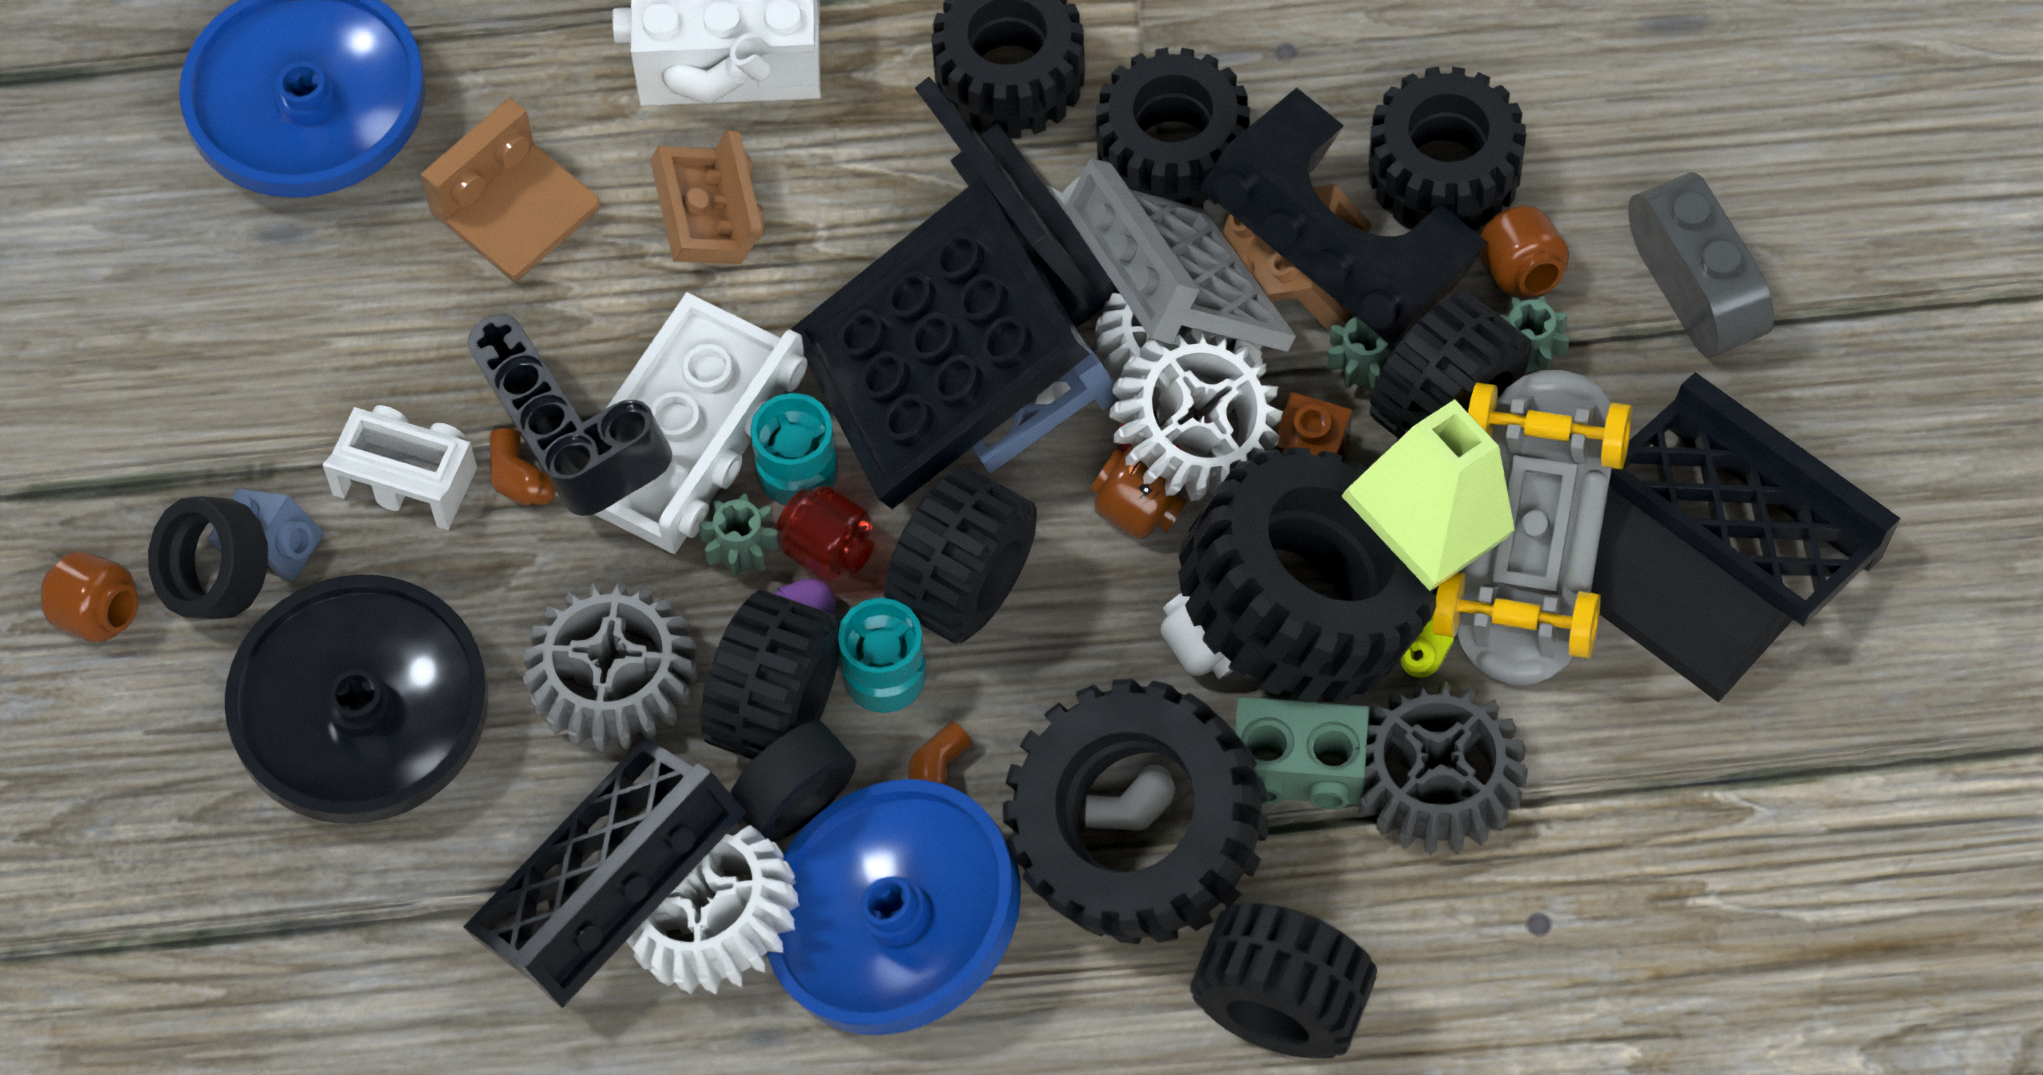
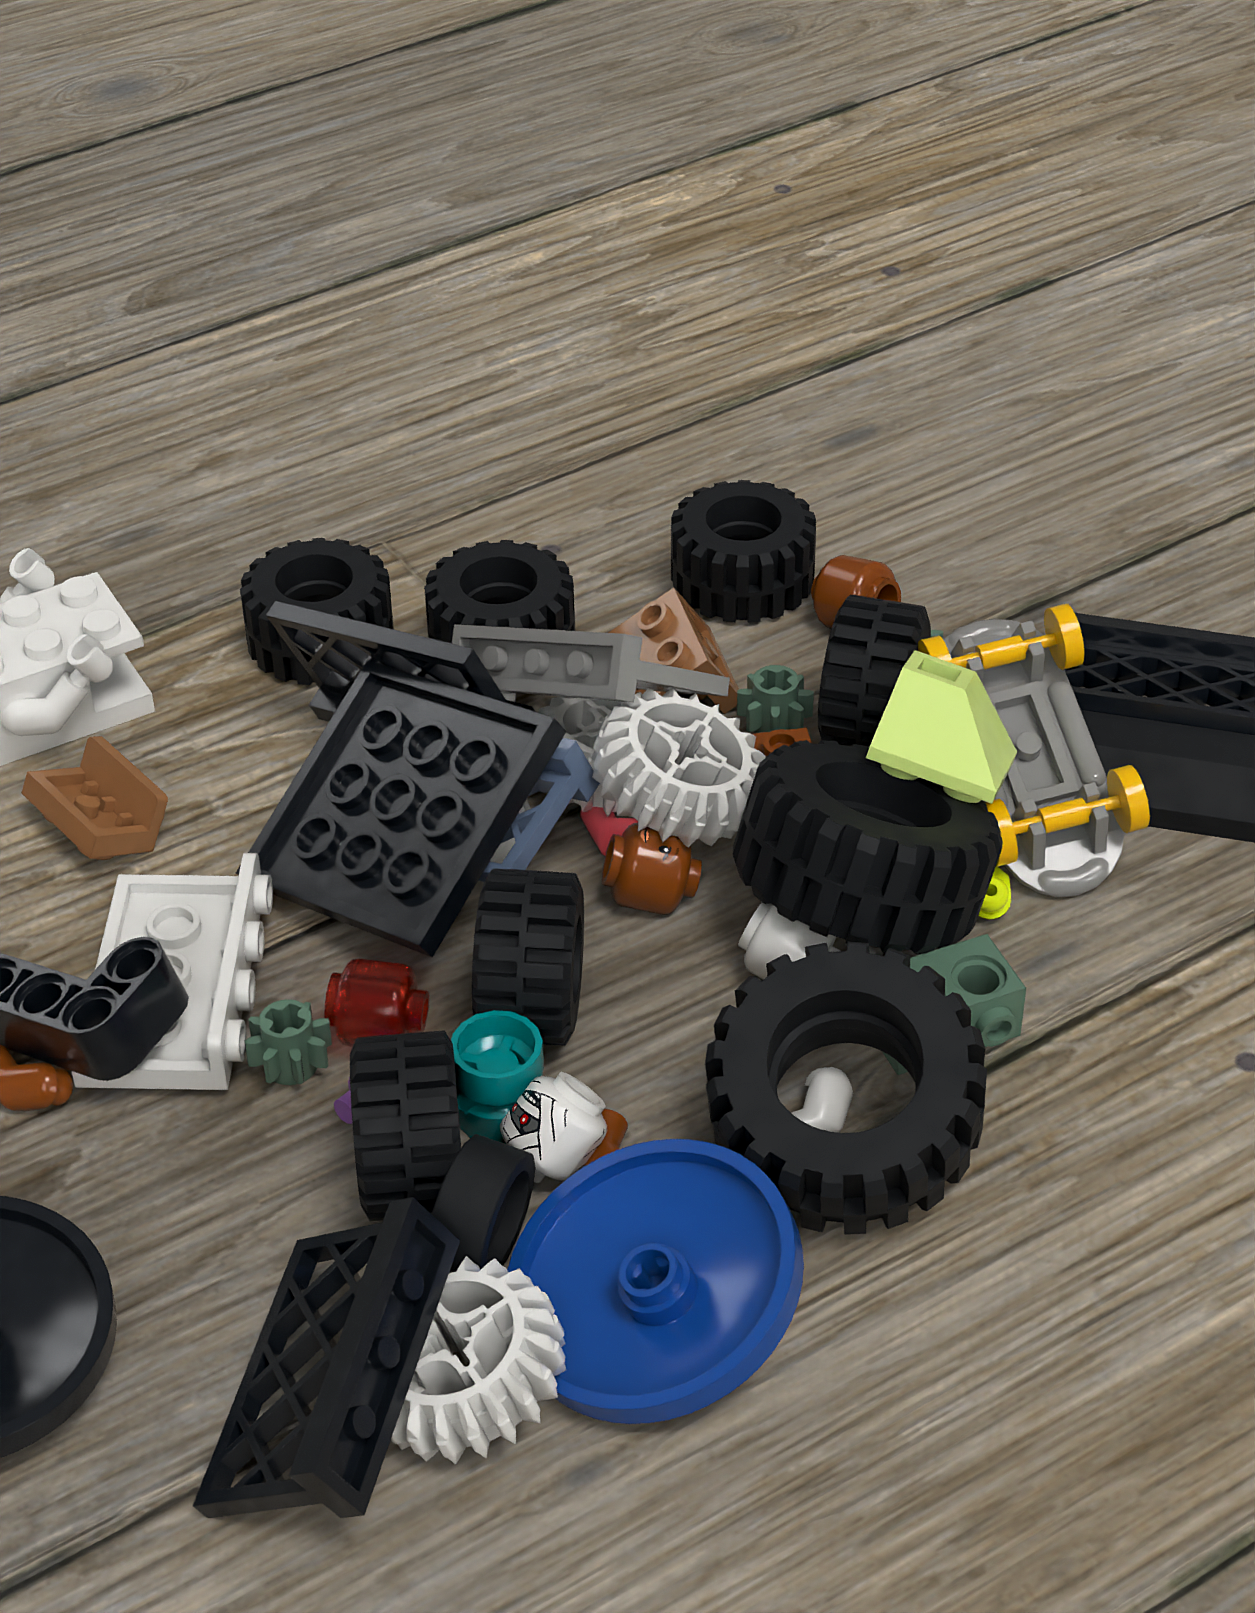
camera: 30 degrees left, 20 degrees down
light grey gear [523,580,698,752] -> none
teal wheel [750,393,838,507] -> none
black tyre [1190,903,1377,1059] -> none
black arch [1200,87,1488,346] -> none
dark grey gear [1350,680,1528,856] -> none
dark grey brick [1628,172,1774,358] -> none
none -> white head [500,1072,608,1183]

